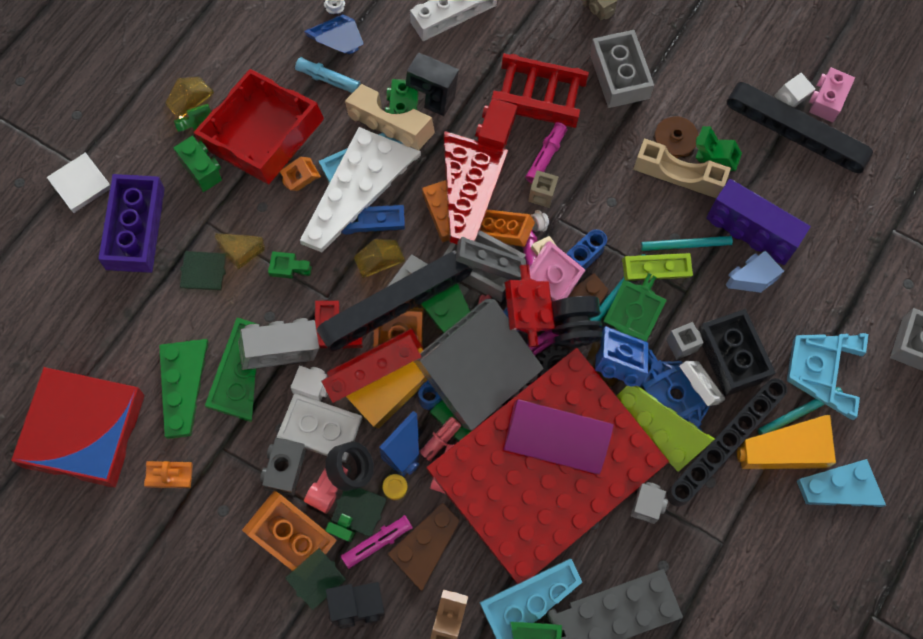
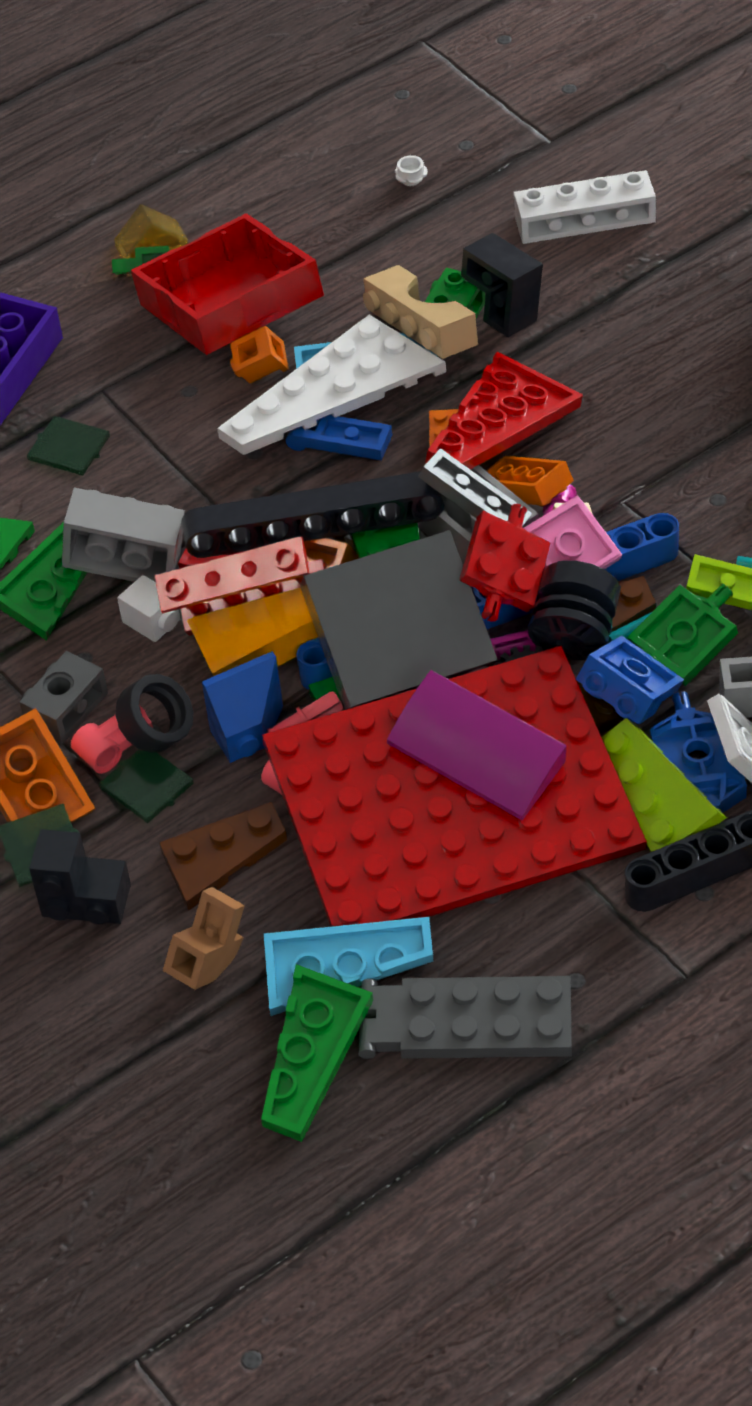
camera: 30 degrees right, 20 degrees down
green brick [173,135,222,192] -> none
clear yellow slope [215,233,265,270] -> none
green plate [268,251,312,279] -> none
white tile [277,393,363,463] -> none
medium azure pin [295,57,361,93] -> none
slope [304,14,364,54] -> none
green tile [325,513,355,542] -> none
dark pink pin [341,515,413,569] -> none
clear yellow slope [354,239,405,278] -> none
yellow tile [383,474,407,500] -> none
red brick [475,98,517,149] -> none
red fence [492,53,589,128] -> none
dark pink pin [525,122,568,183] -> none
dark tan brick [528,170,559,208] -> none
white plate [531,210,549,232] -> none
light grey brick [631,482,668,524] -> none

